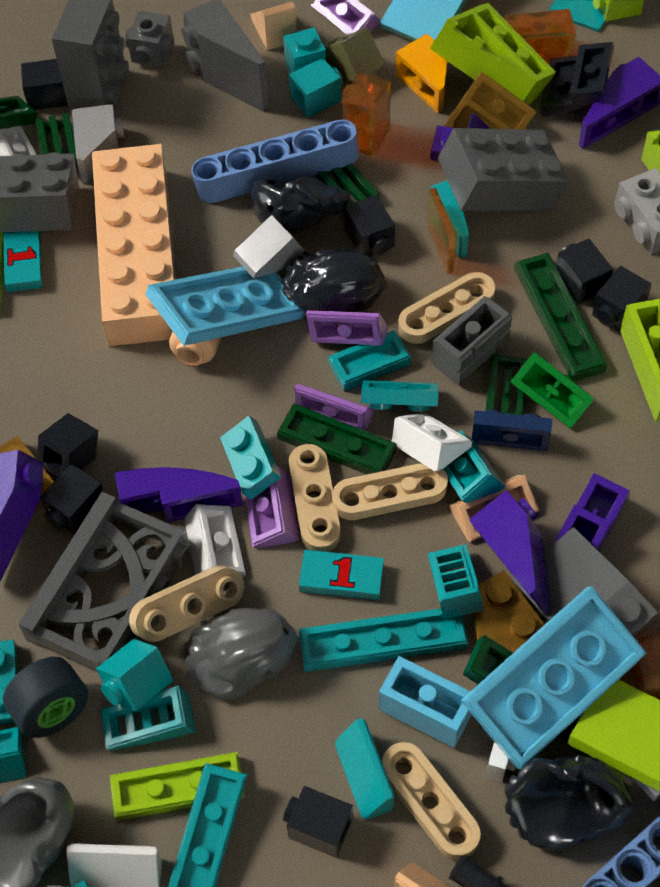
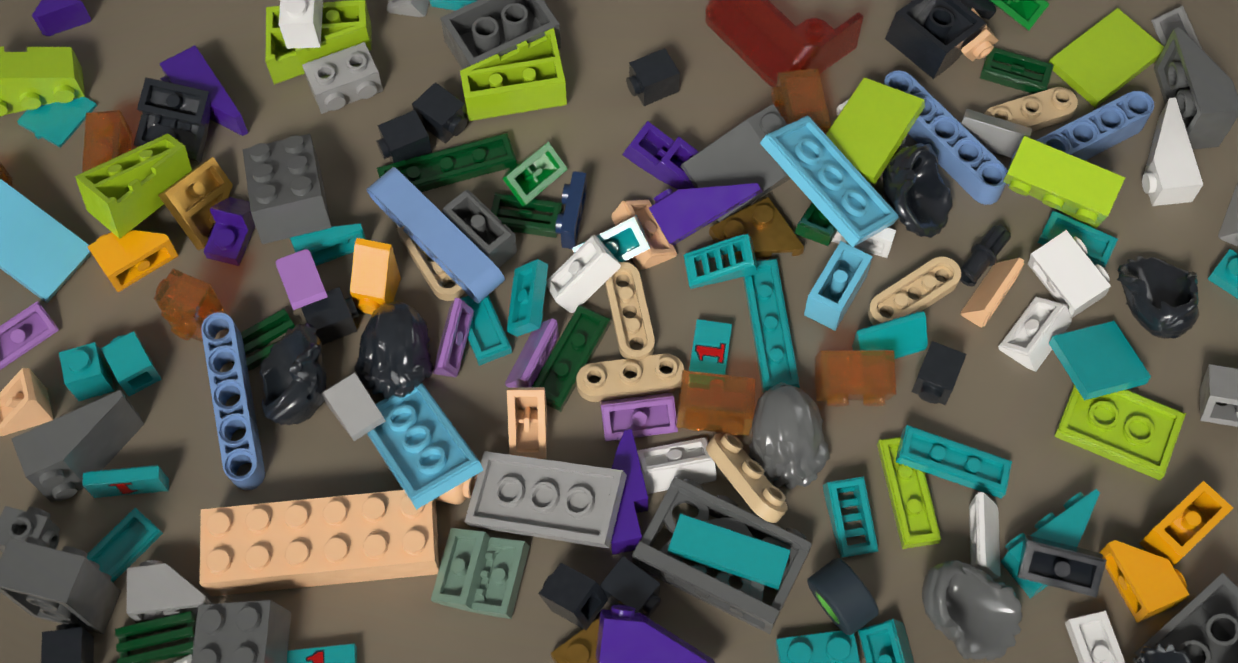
camera: 90 degrees left, 5 degrees up
teal brick [96,639,173,711] -> none
plate [220,416,281,500] -> none
olive slope [323,28,385,84] -> none
clear orange piece [427,188,456,274] -> none
none -> teal tile [82,465,169,498]
none -> teal tile [87,507,163,583]
none -> medium lavender slope [276,249,328,310]
none -> light orange slope [350,238,401,315]
none -> medium blue beam [366,167,505,303]
none -> sand green slope [431,528,530,619]
none -> light grey plate [465,451,627,548]
none -> light nougat slope [507,387,547,459]
none -> teal tile [668,514,791,589]
none -> clear orange brick [676,370,756,436]
none -> clear orange brick [815,350,896,407]

